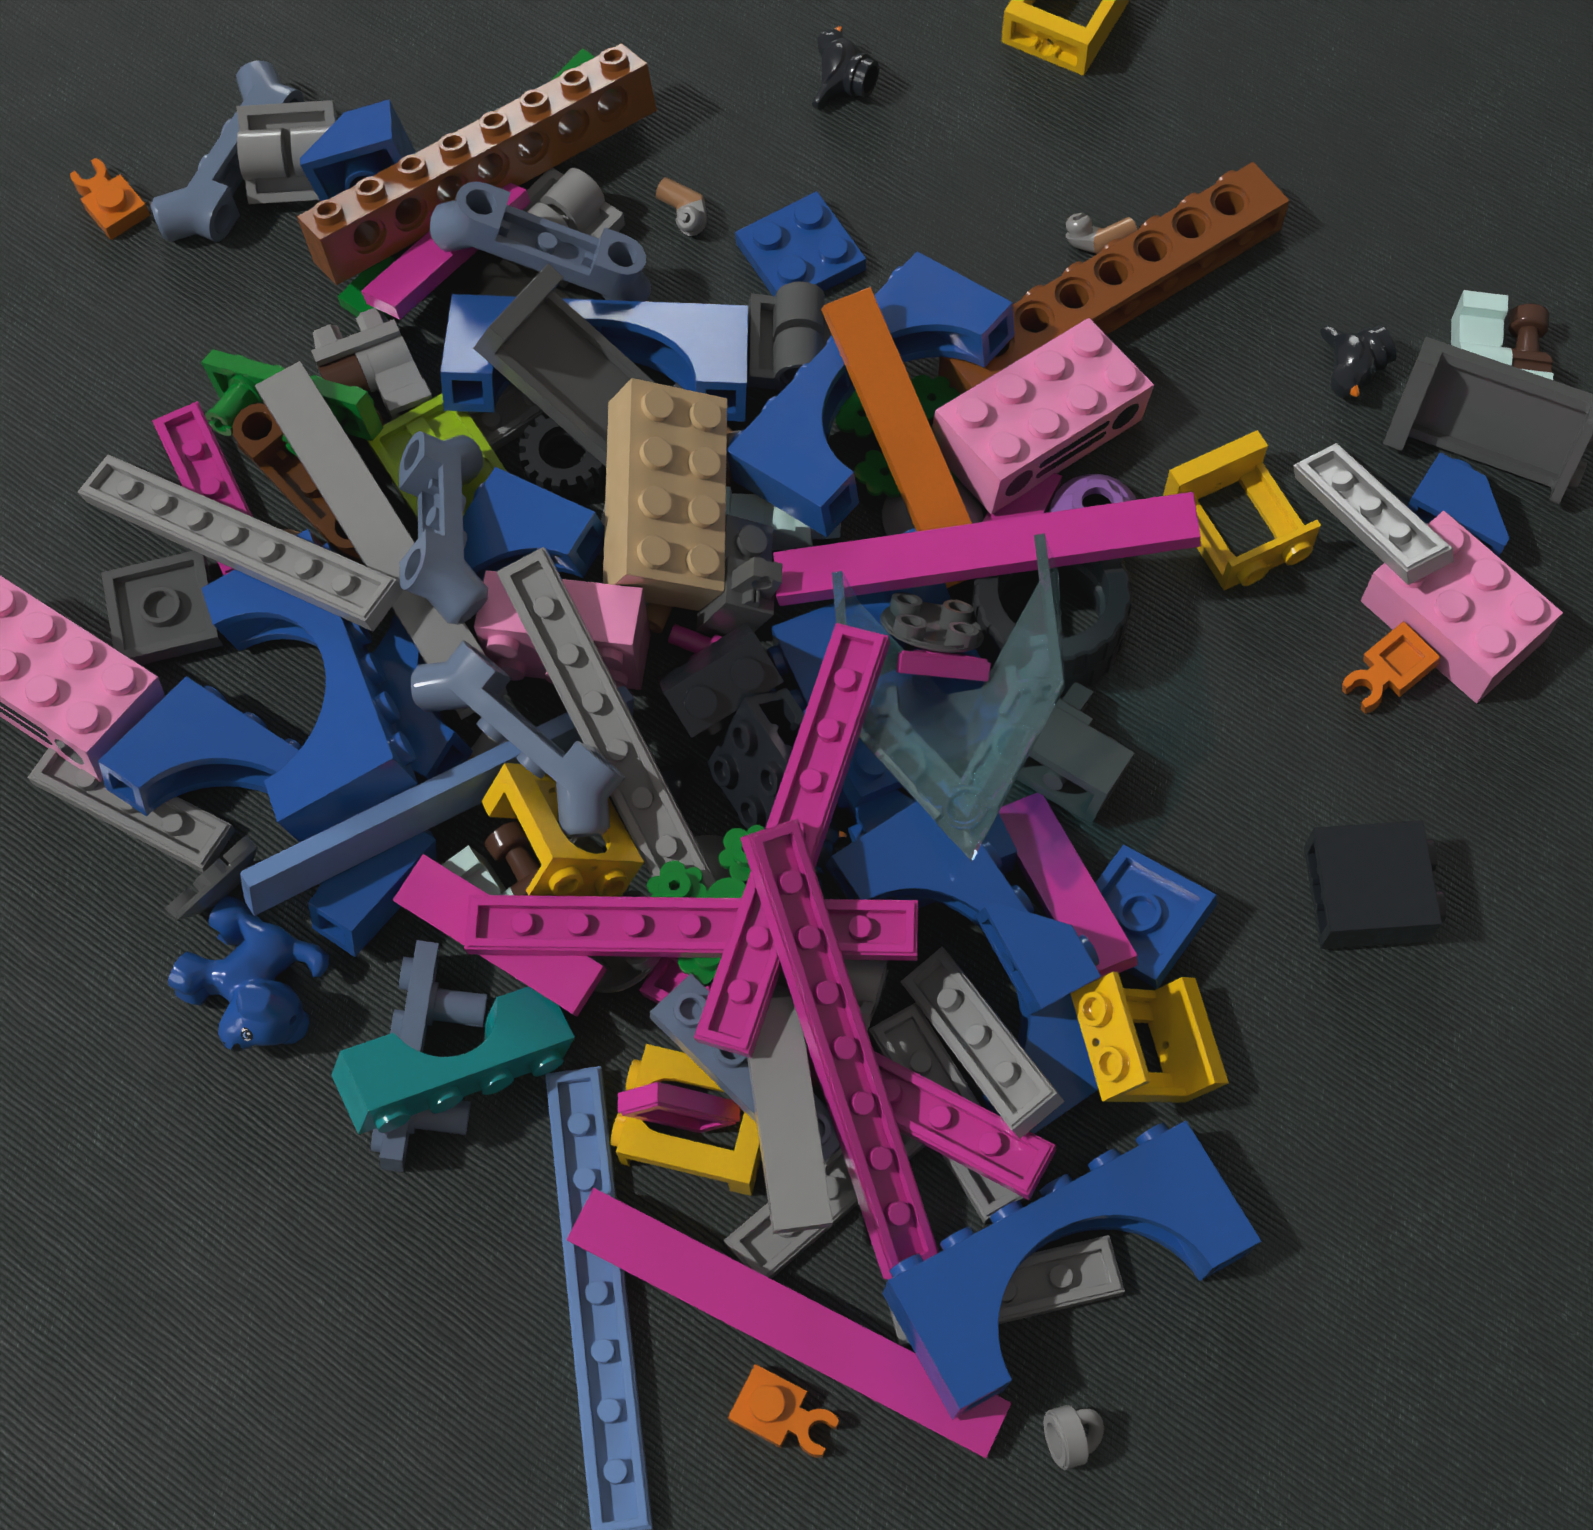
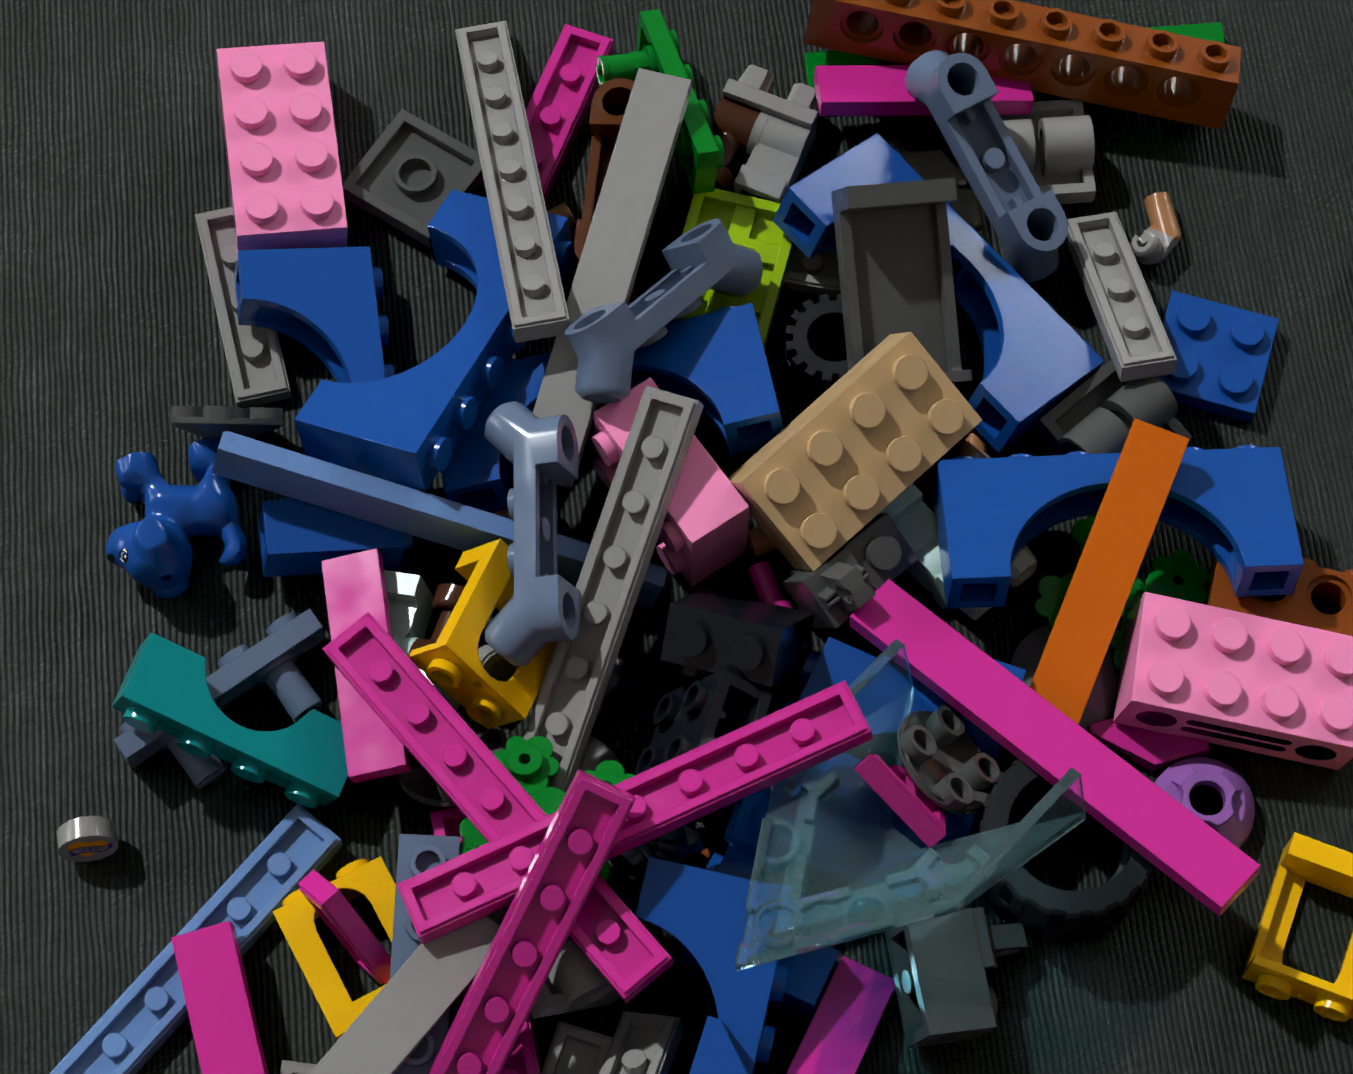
camera: 45 degrees right, 0 degrees up
none -> light grey tile [56,816,118,862]
none -> light grey tile [1065,212,1177,382]

